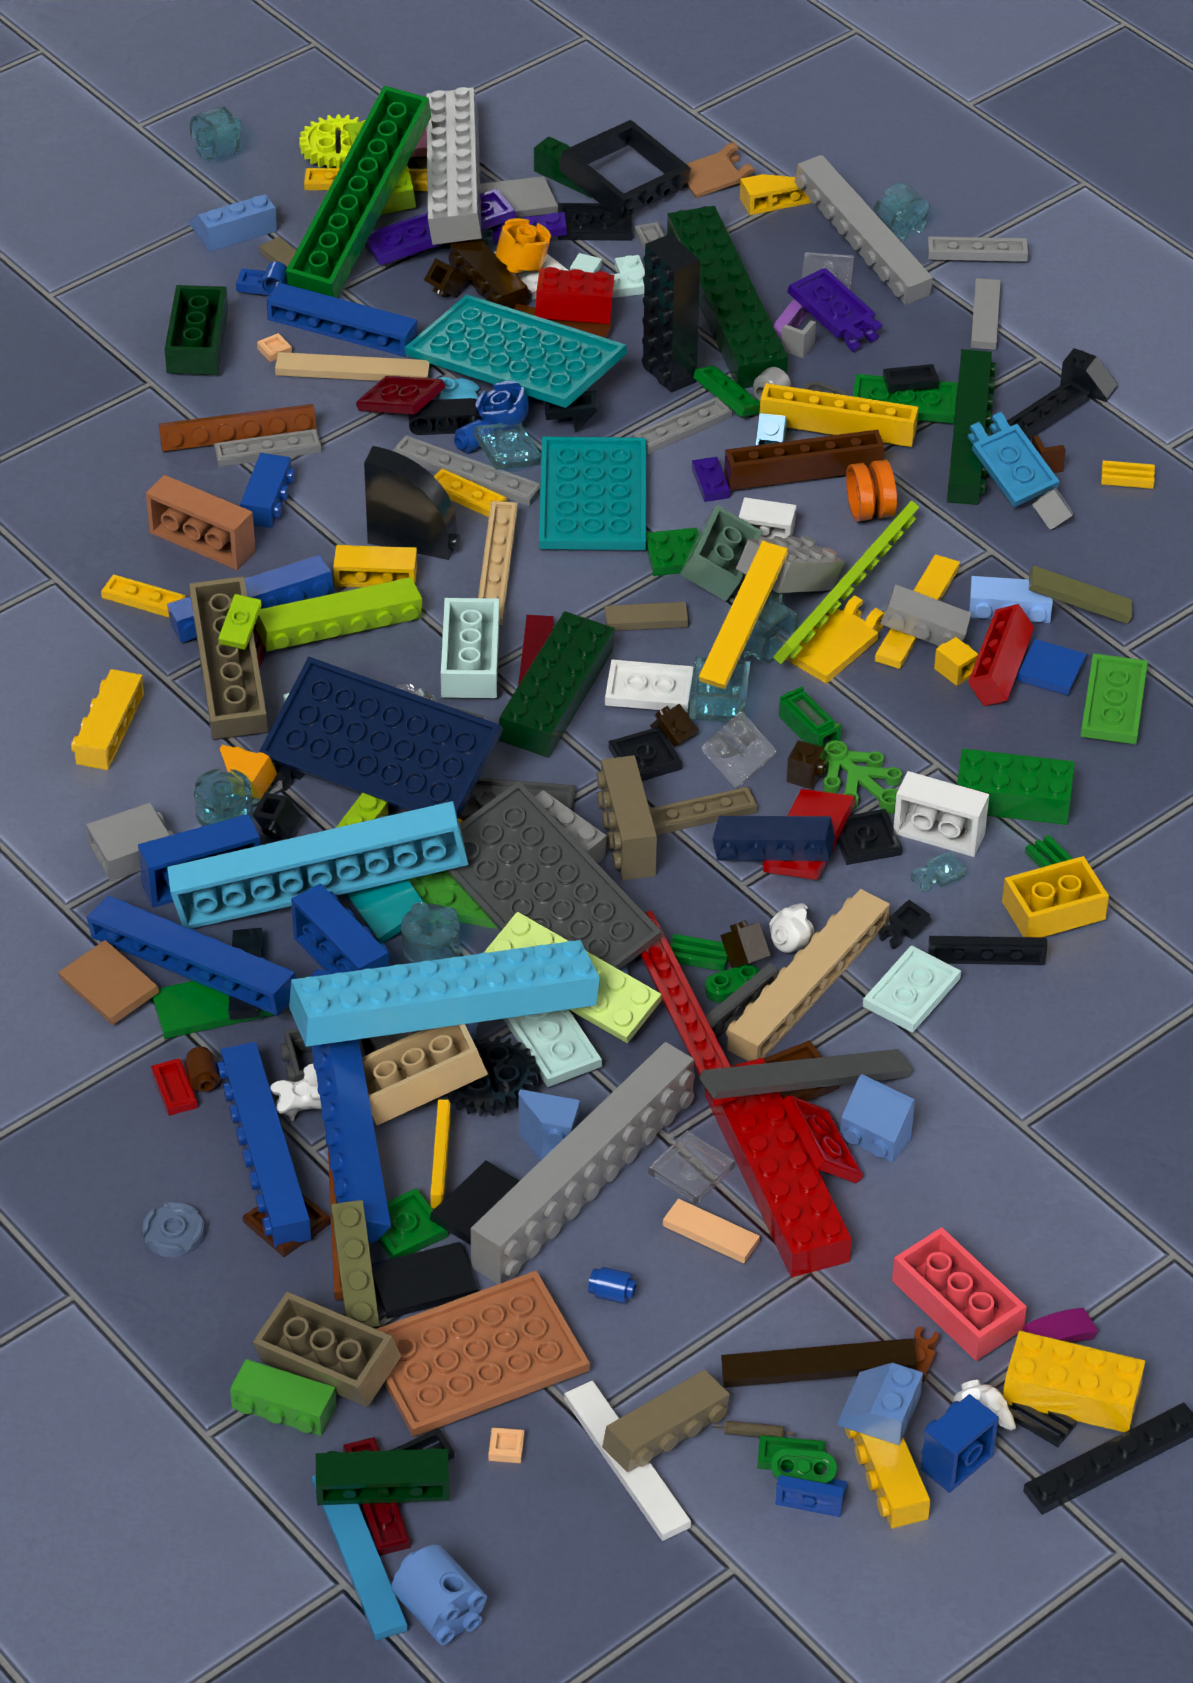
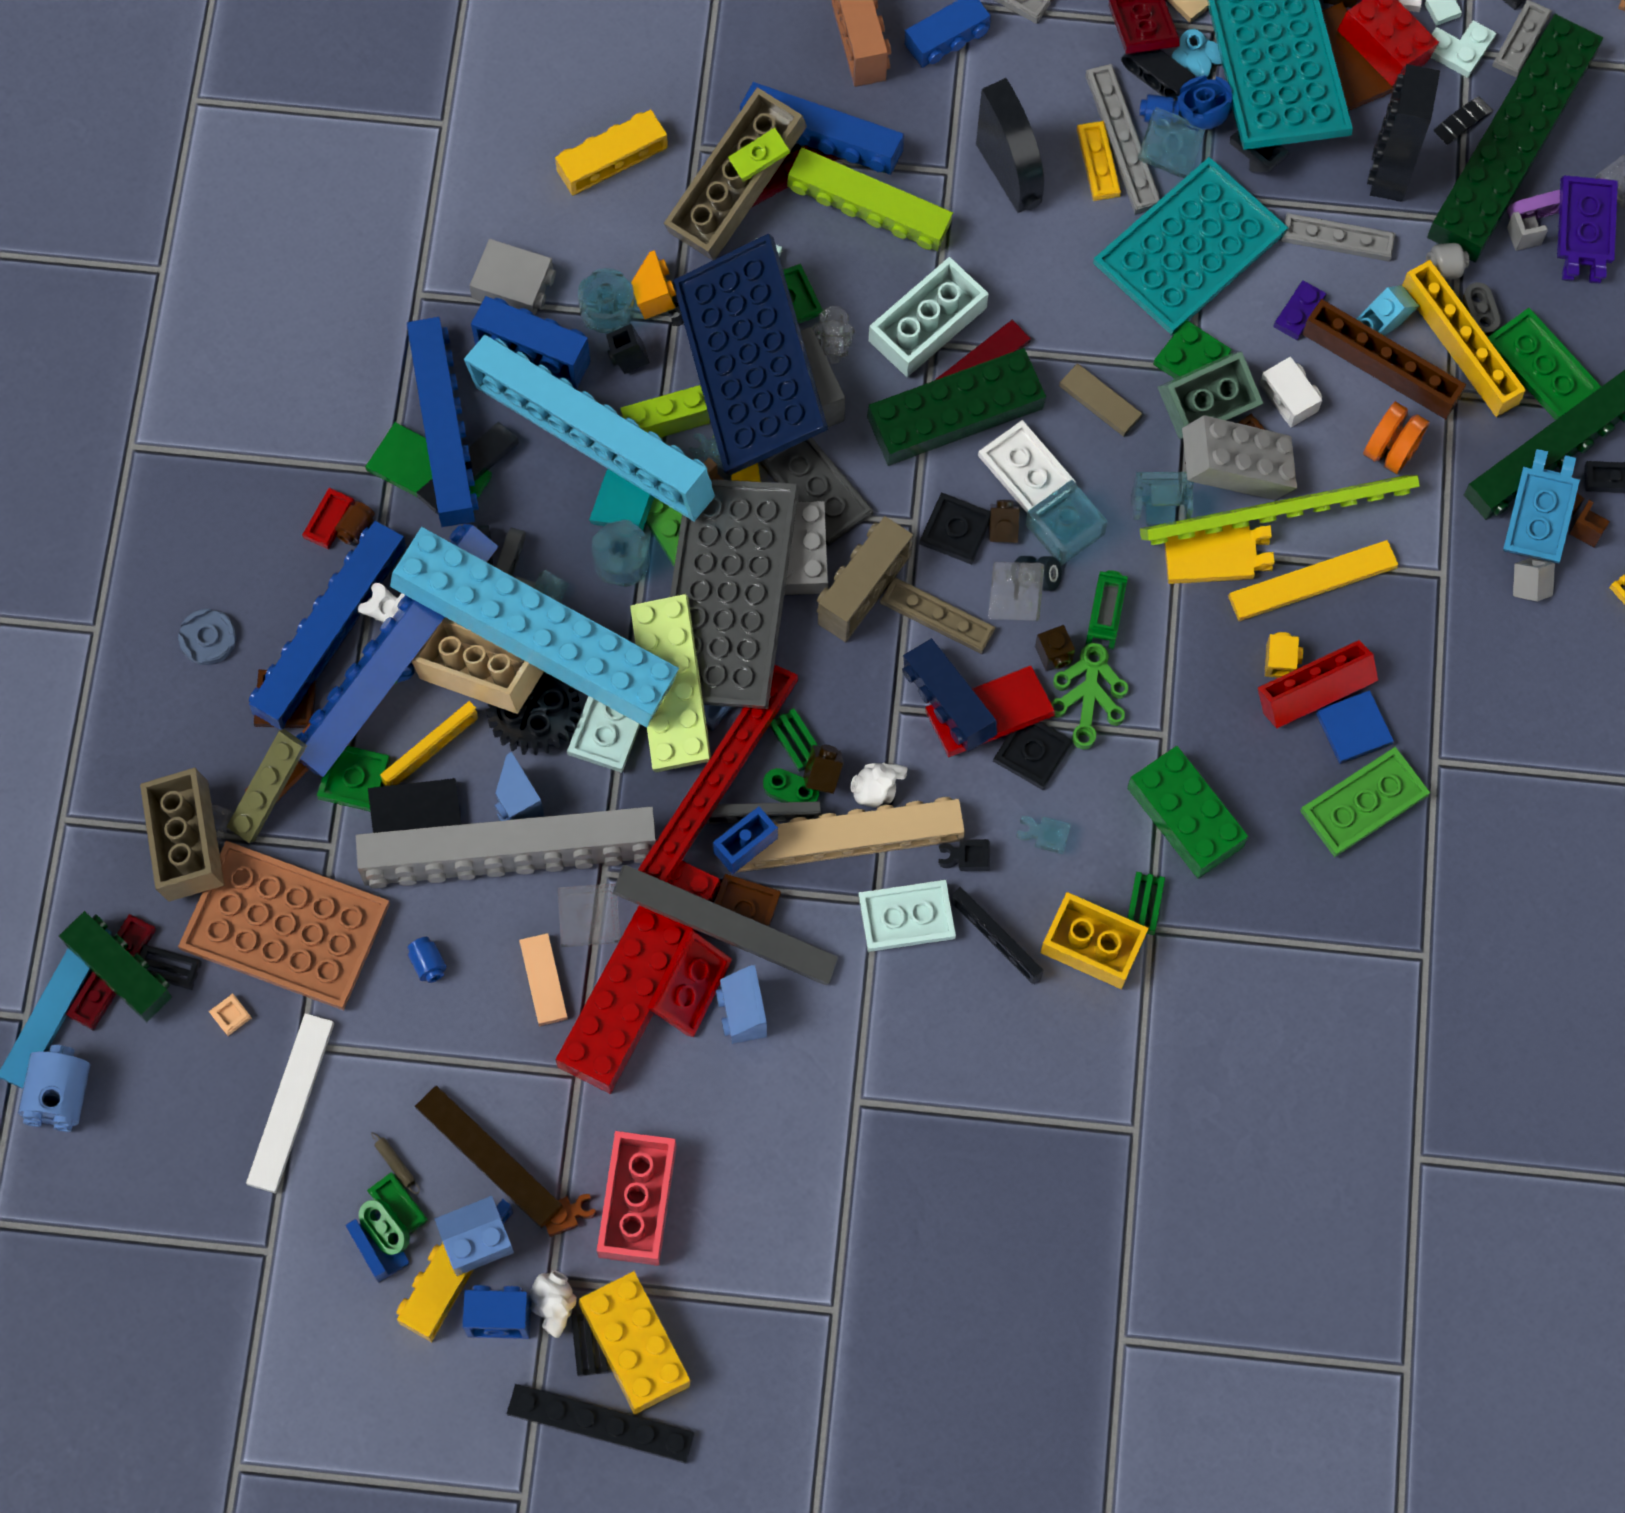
camera: 45 degrees right, 25 degrees up
medium nougat tile [58,940,159,1025] -> none
yellow tile [101,574,186,618] -> none
bright green brick [230,1359,337,1436] -> none
blue brick [291,883,390,973] -> none
yellow brick [333,545,417,588] -> none
black tile [371,1242,478,1319] -> none
tan tile [478,501,518,625] -> none
dark tan brick [602,1369,730,1473] -> none
green plate [693,366,760,417] -> none
yellow tile [698,541,788,689] -> none
light grey brick [880,584,971,646] -> none
black tile [883,364,939,392] -> none
white brick [894,771,989,857] -> none
light blue brick [969,576,1053,623] -> none
magenta slope [1023,1308,1098,1342] -> none
olive tile [1029,565,1132,624] -> none
none -> blue brick [713,806,778,875]

